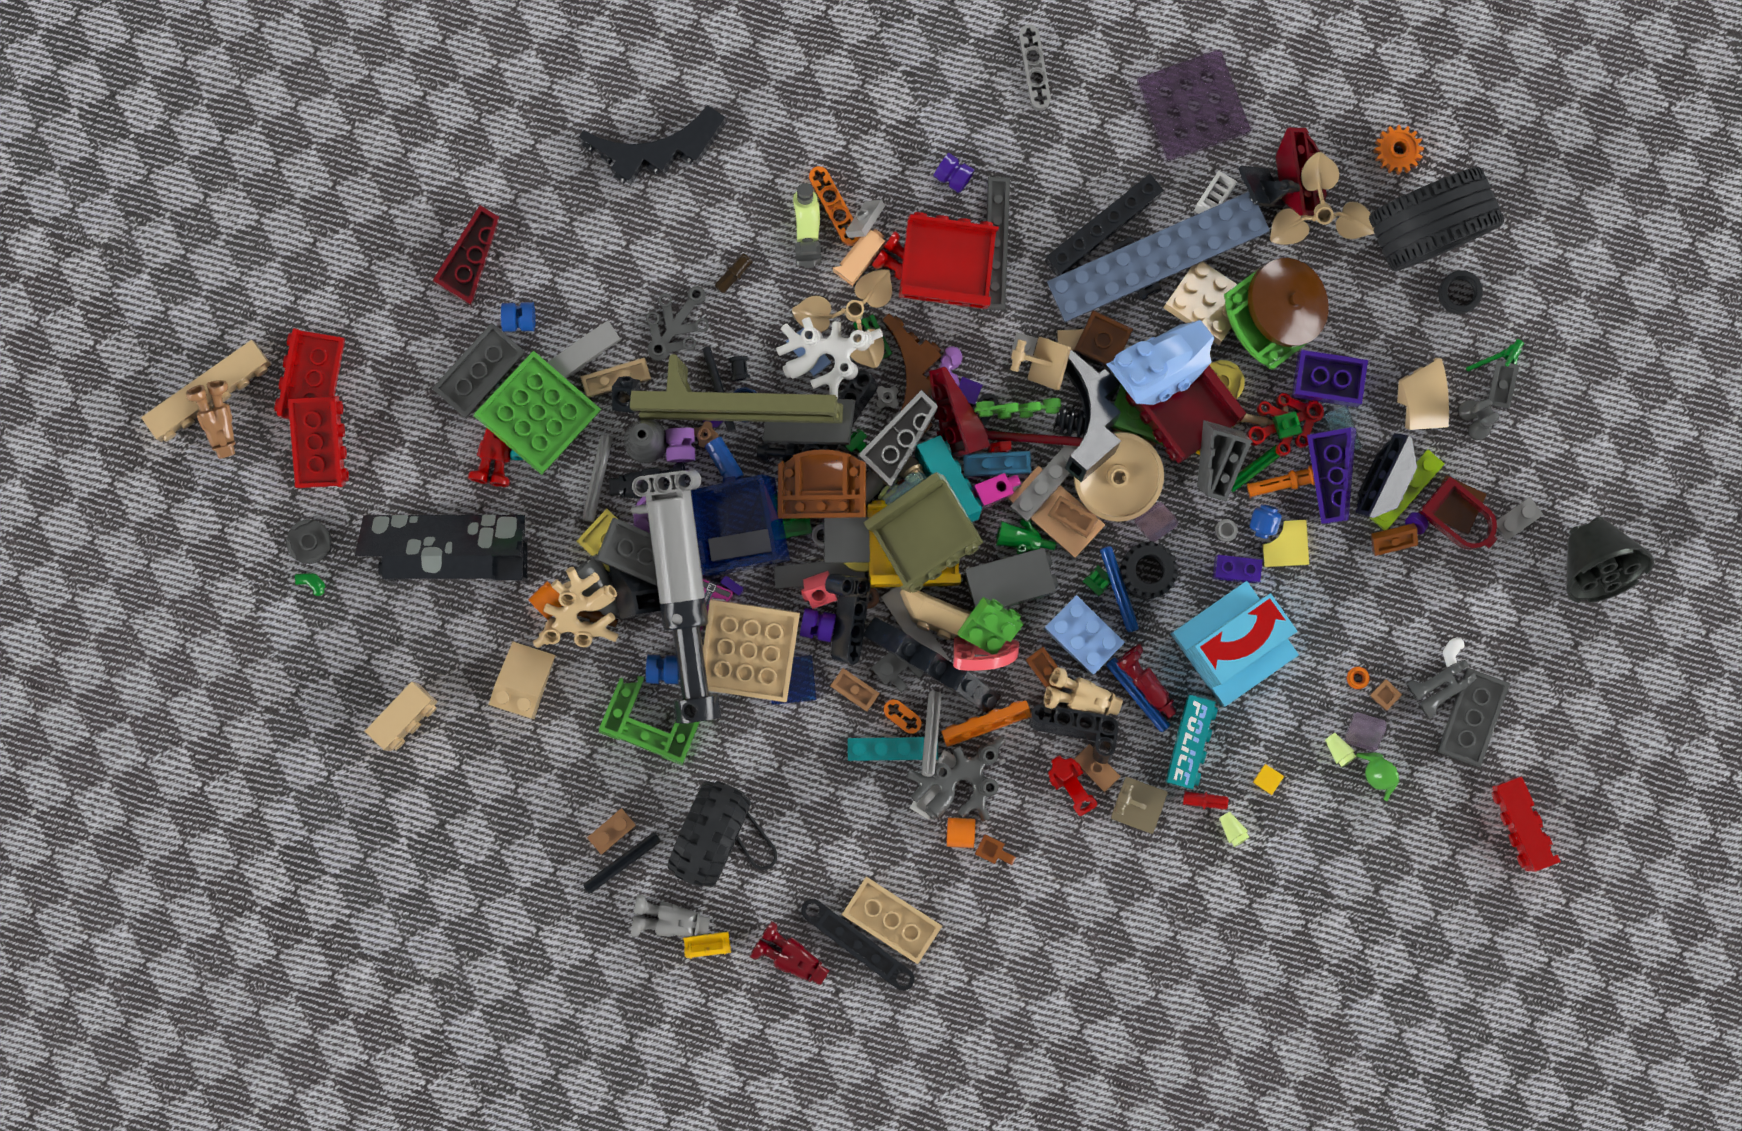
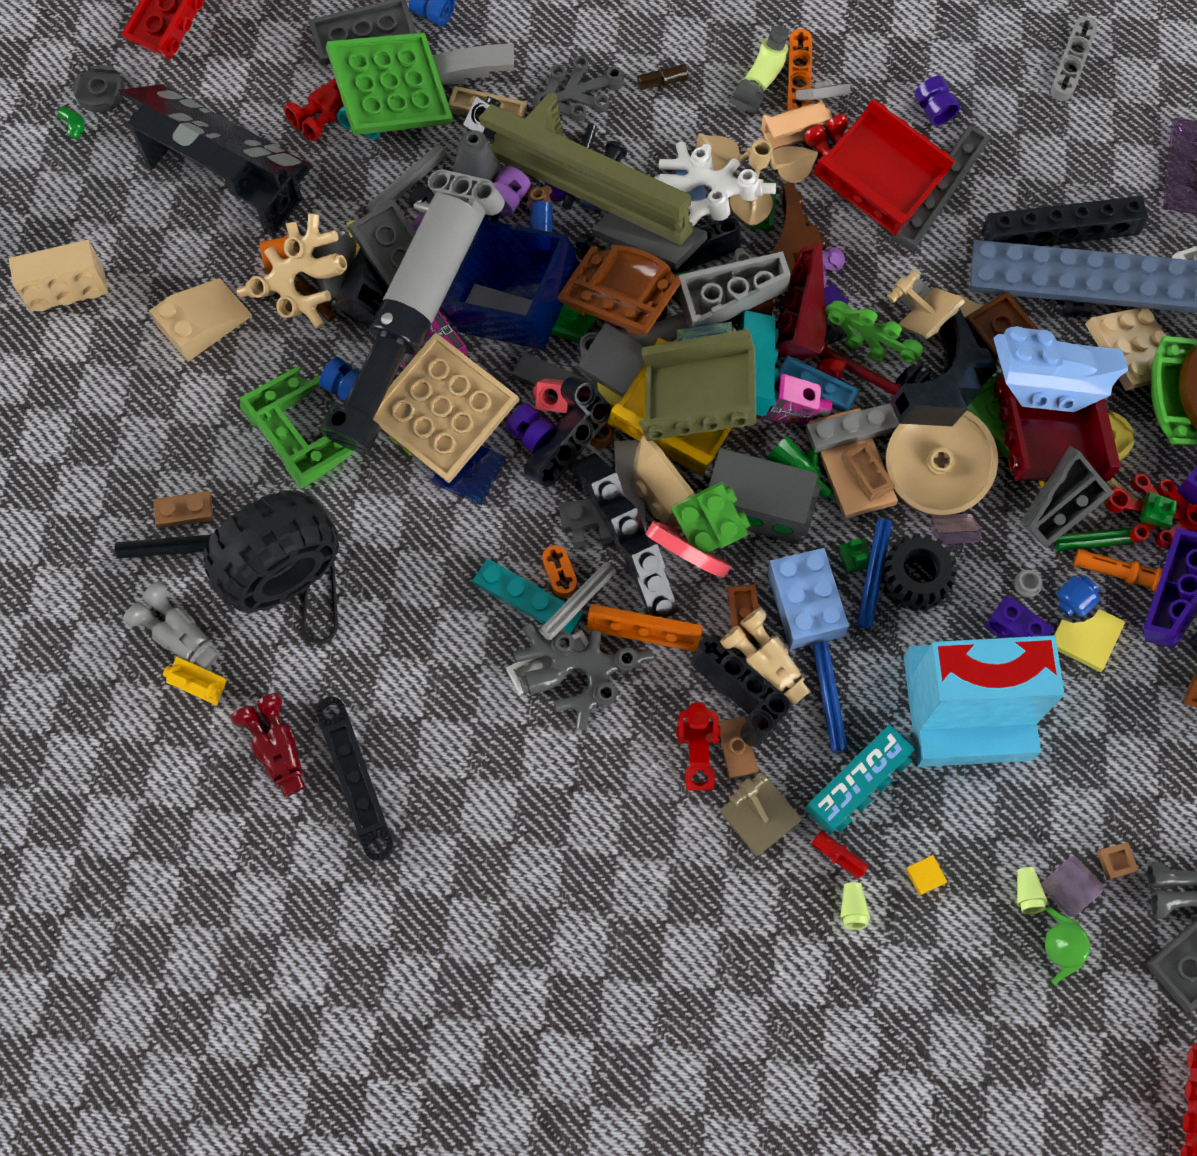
camera: 30 degrees right, 15 degrees down
dark purple tile [720,576,744,597] -> none
medium nougat plate [830,668,880,712] -> none
tan plate [842,876,942,964] -> none
orange piece [946,817,975,848] -> none
dark orange plate [975,834,1016,865] -> none
dark red piece [1116,644,1177,718] -> none
orange plate [1346,667,1369,689] -> none

